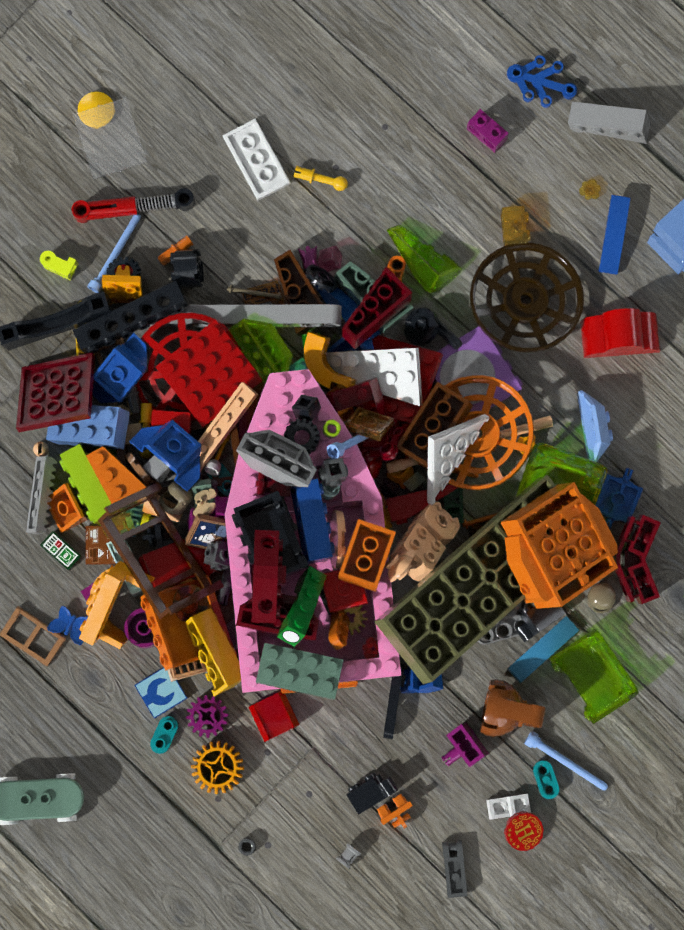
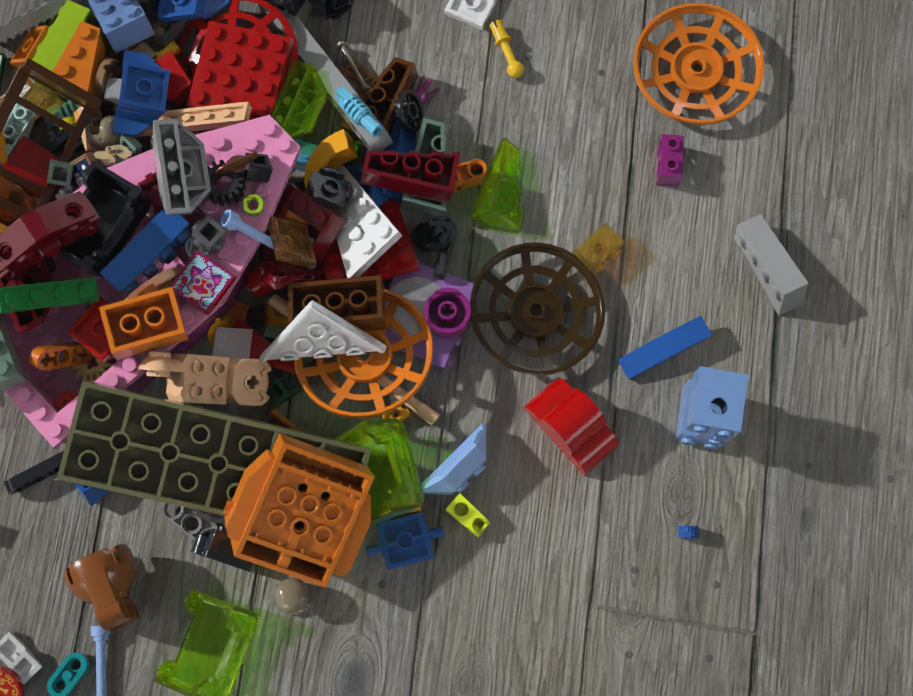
camera: 50 degrees right, 5 degrees down
clear pink slope [318,245,342,272] -> none
magenta brick [442,722,489,767] -> none
blue plant [507,55,577,108] -> none
dark azure slope [507,616,579,683] -> none
clear yellow plant [579,179,601,200] -> none
dark red brick [613,515,661,604] -> none
none -> sand green slope [47,159,74,187]
none -> tile [168,250,237,316]
none -> white sticker [212,327,253,358]
none -> copper piece [215,151,258,175]
none -> black tile [307,167,353,209]
none -> medium azure hinge [336,86,383,137]
none -> magenta brick [424,288,471,339]
none -> neon yellow leg [445,493,490,537]
none -> orange dish [633,3,765,125]

